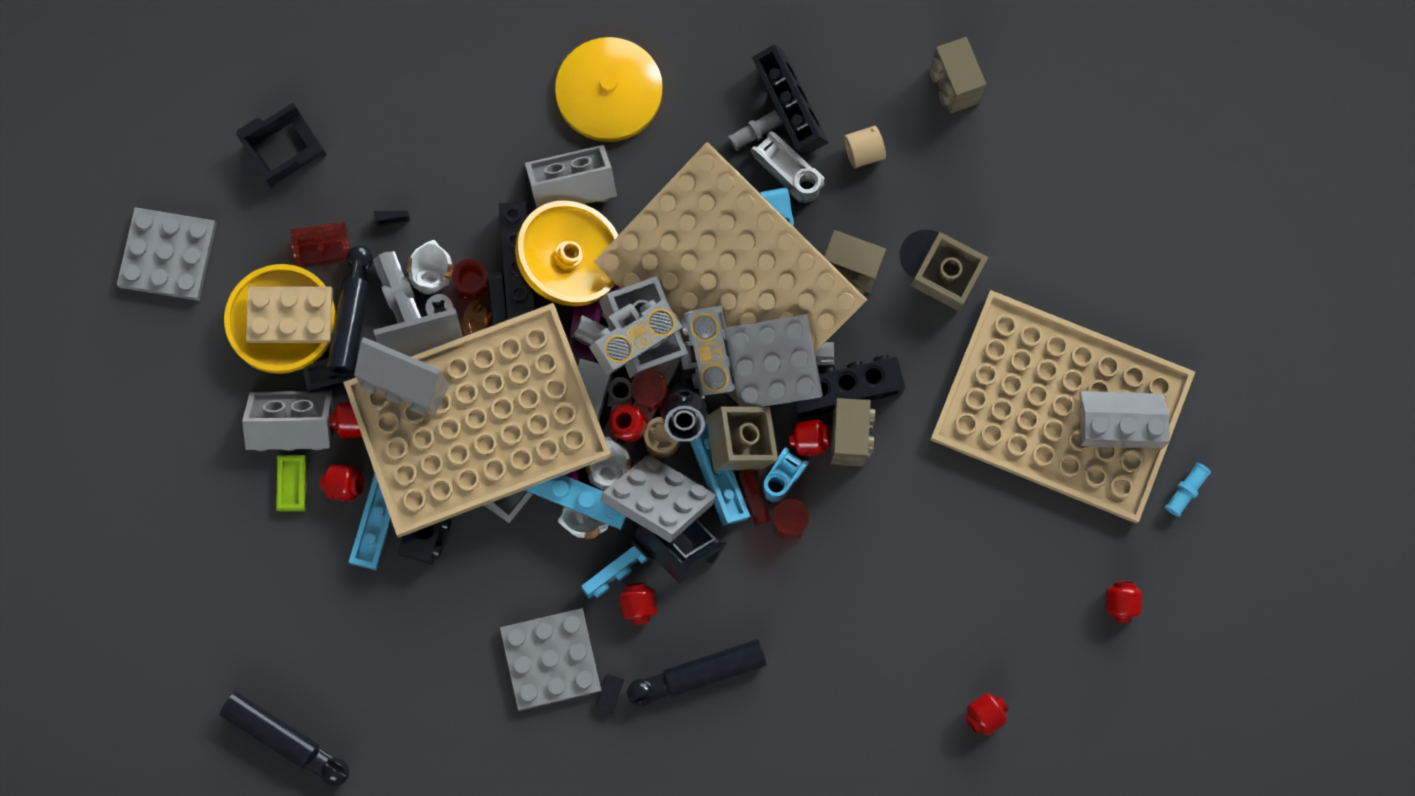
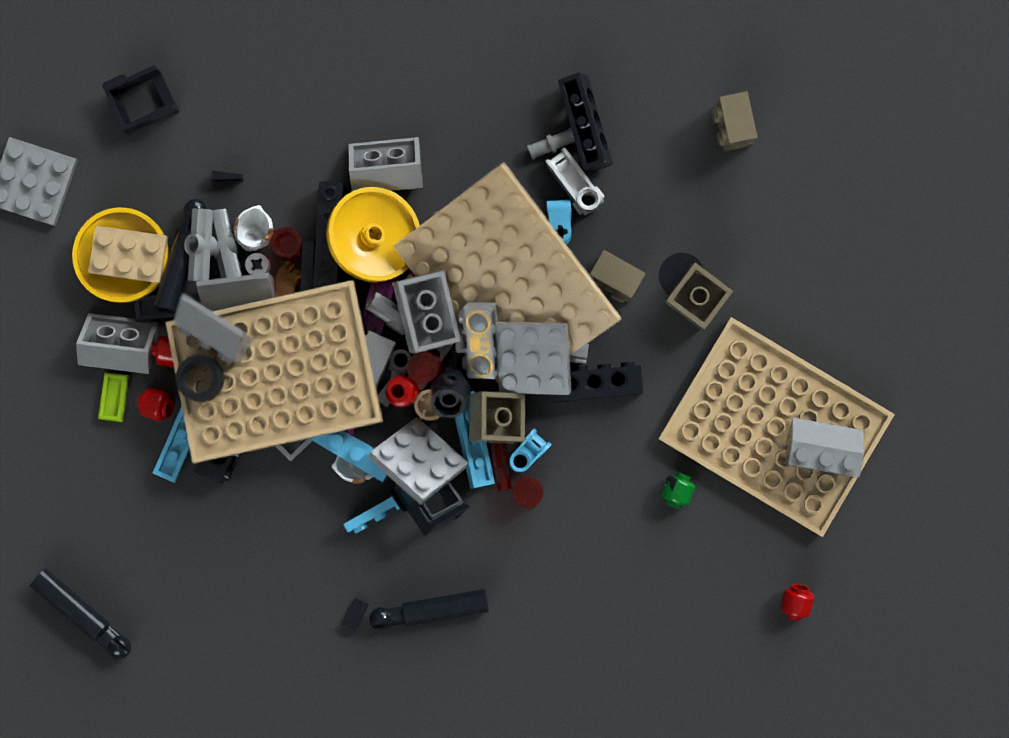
camera: 10 degrees right, 10 degrees up
clear red hinge [290,222,350,266] -> none
light grey plate [500,608,602,711] -> none
yellow dish [555,37,662,142] -> none
white hair [585,436,631,490] -> none
light grey piece [589,299,682,376] -> none
red head [619,582,658,625] -> none
red head [789,420,831,457] -> none
dark tan brick [831,398,875,466] -> none
tan piece [844,126,886,168] -> none
red head [964,693,1009,736] -> none
medium azure pin [1165,462,1211,517] -> none
none -> black tyre [175,355,225,402]
none -> light grey piece [184,209,217,281]
none -> green head [661,472,695,509]

